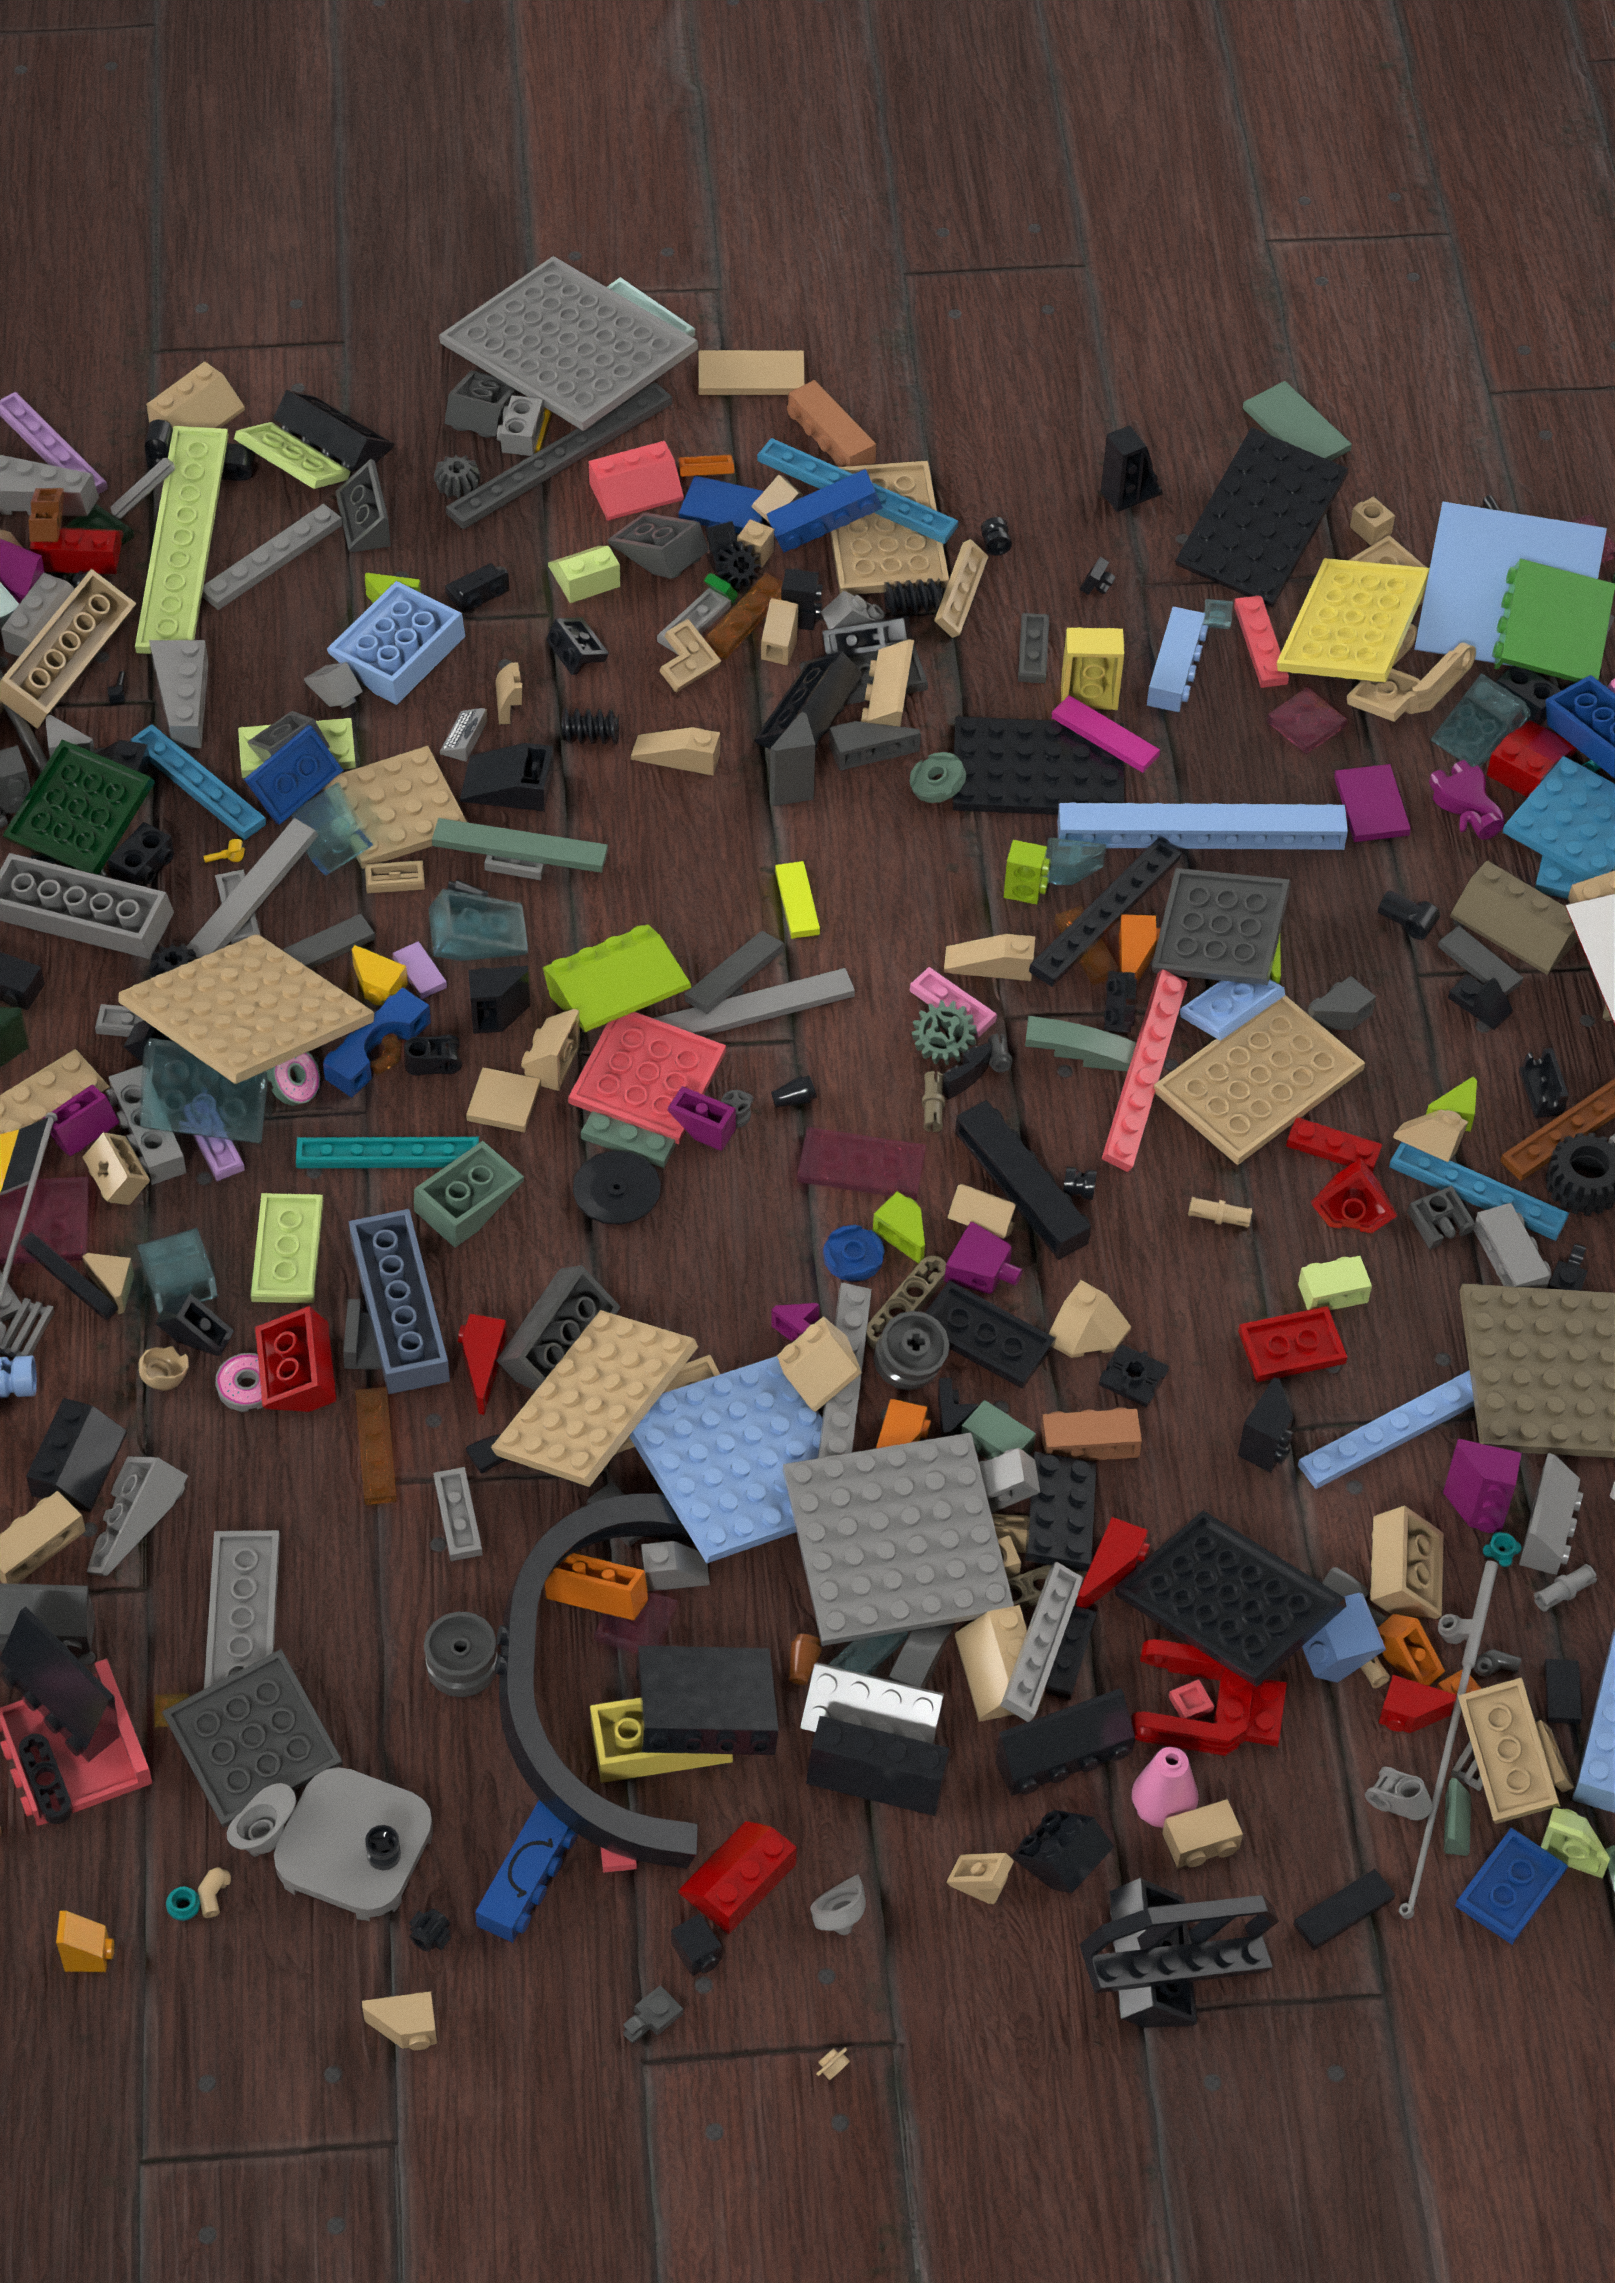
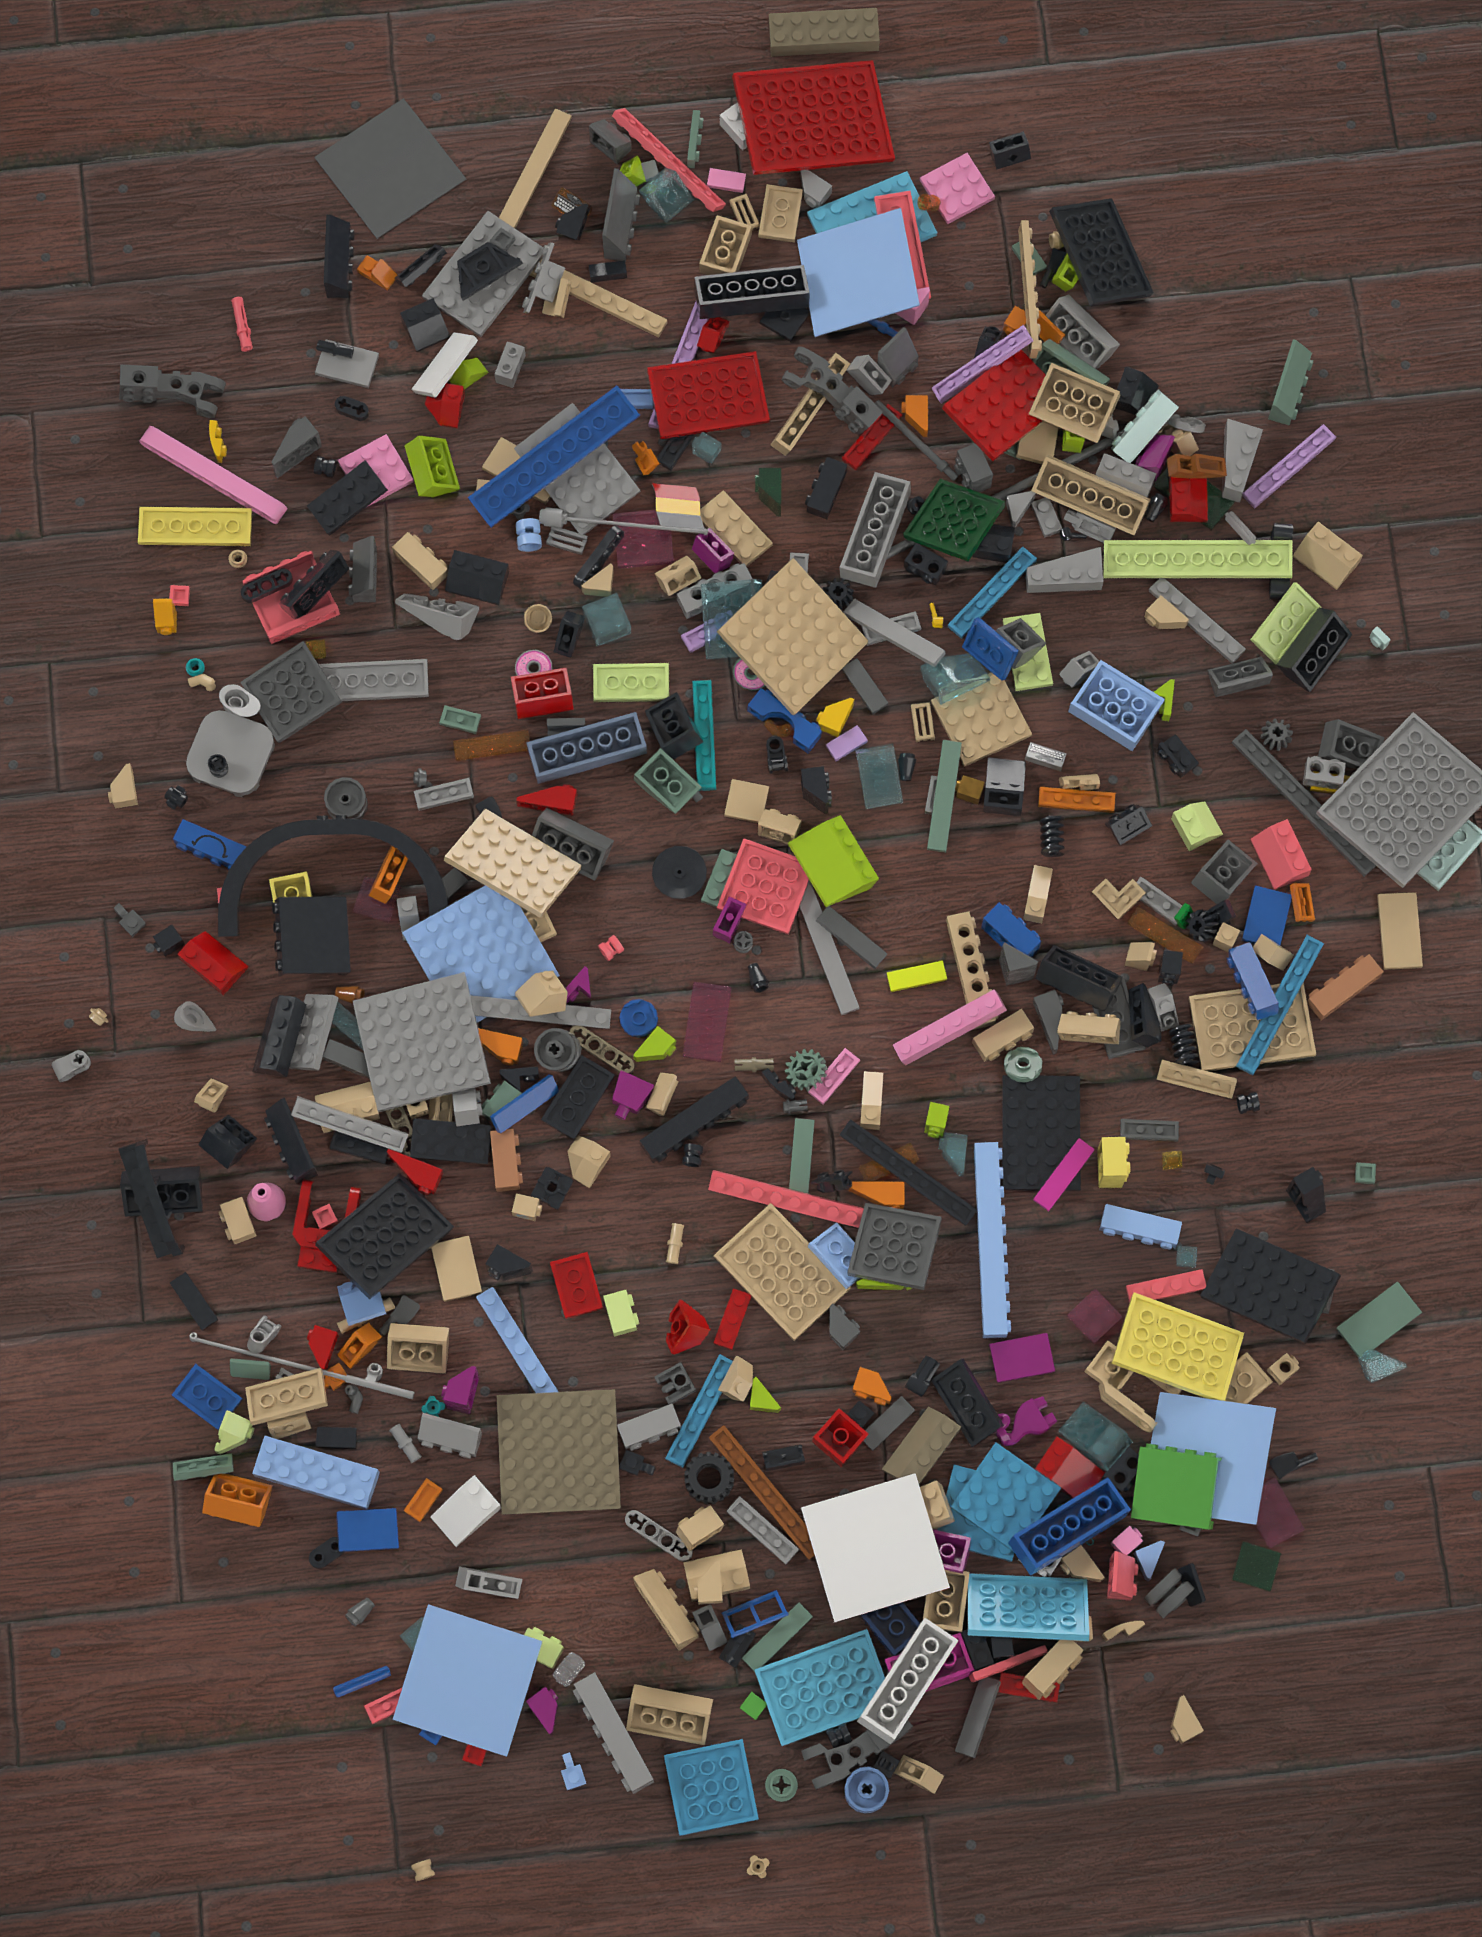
camera: 90 degrees right, 20 degrees up
none -> light grey piece [51,1050,91,1082]
none -> coral plate [169,585,190,606]
none -> dark grey plate [413,768,427,787]
none -> tan tile [432,1236,482,1302]
none -> sand green plate [439,705,481,734]
none -> tile [490,1075,559,1133]
none -> tan brick [512,1194,542,1221]
none -> coral wheel [598,935,624,961]
none -> black slope [645,692,703,760]
none -> red slope [812,1408,869,1467]
none -> orange slope [852,1367,891,1406]
none -> bright pink brick [893,989,1007,1065]
none -> black plate [931,1359,1004,1447]
none -> tan brick [946,912,998,1030]
none -> pearl gold brick [955,775,985,805]
none -> tan brick [972,1009,1034,1062]
none -> blue brick [981,902,1041,958]
none -> light grey plate [1031,497,1062,538]
none -> orange tile [1038,787,1116,813]
none -> light grey hinge [1064,509,1116,543]
none -> tan slope [1144,595,1189,629]
none -> clear yellow slope [1162,1151,1182,1170]
none -> sand green tile [1355,1162,1376,1184]
none -> clear light blue slope [1358,1350,1407,1383]
none -> light aqua plate [1369,627,1390,650]

